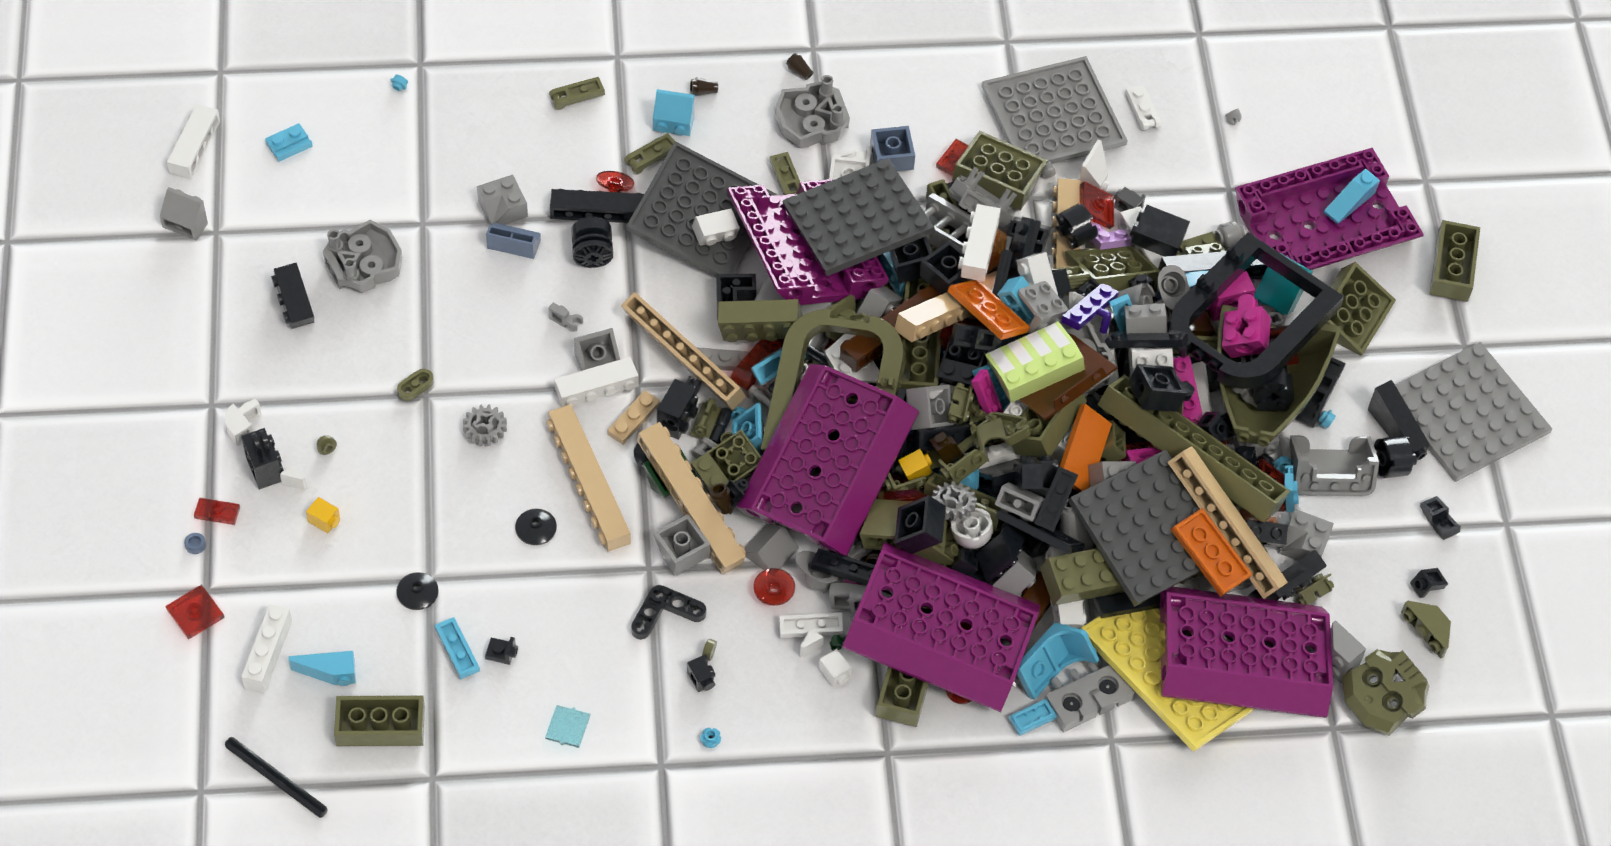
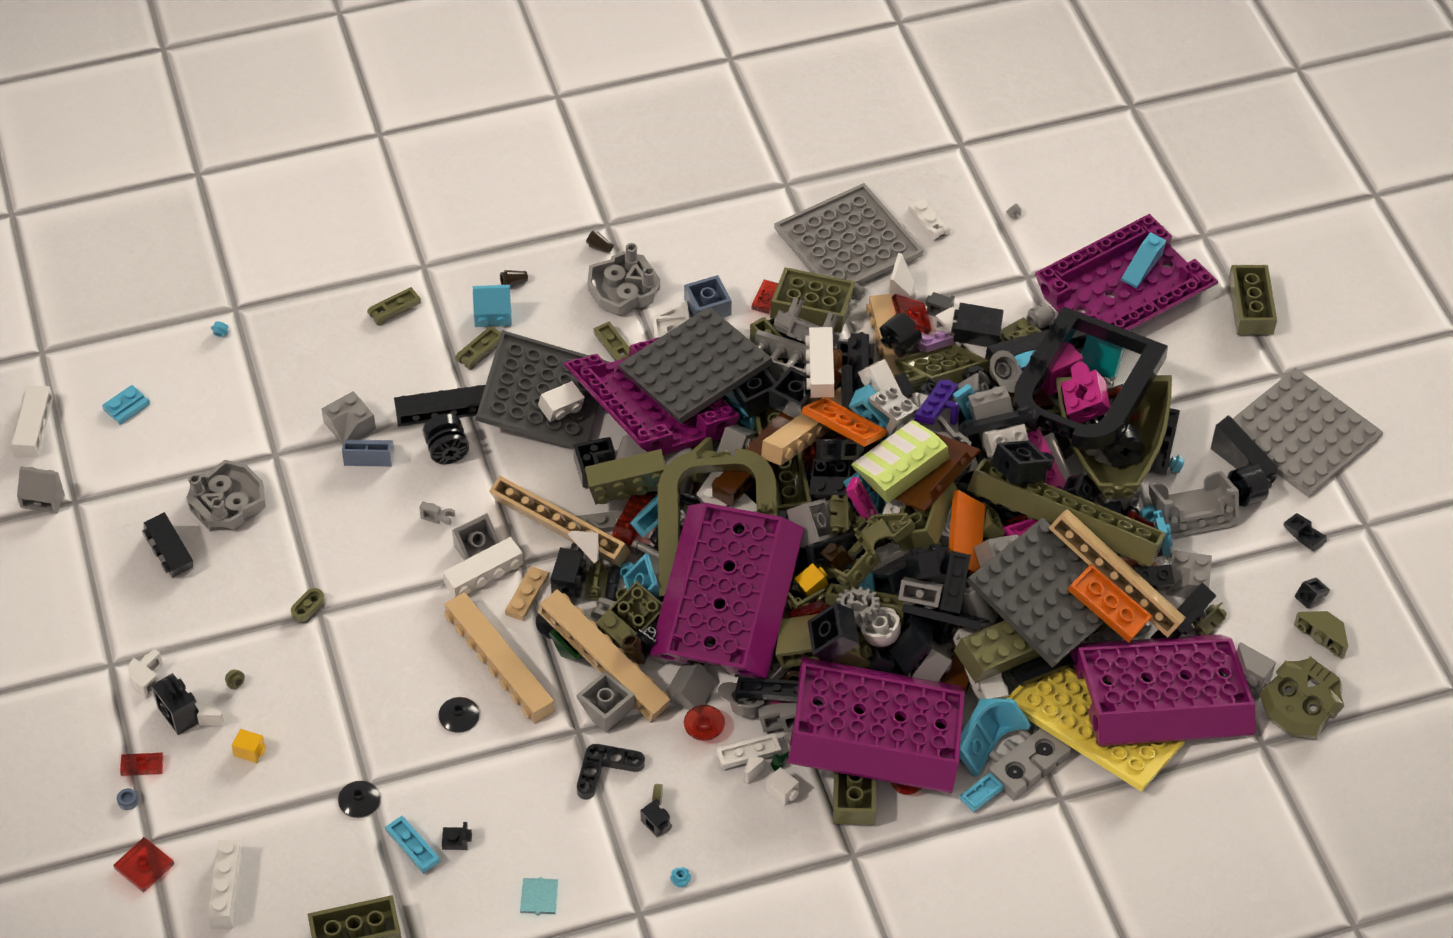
camera: 10 degrees left, 5 degrees down
medium azure slope [289,651,356,686] -> none
light grey gear [463,404,507,446] -> none
clear red dish [596,171,634,192] -> none
olive slope [1326,262,1396,356] -> none
none -> white slope [568,531,599,563]

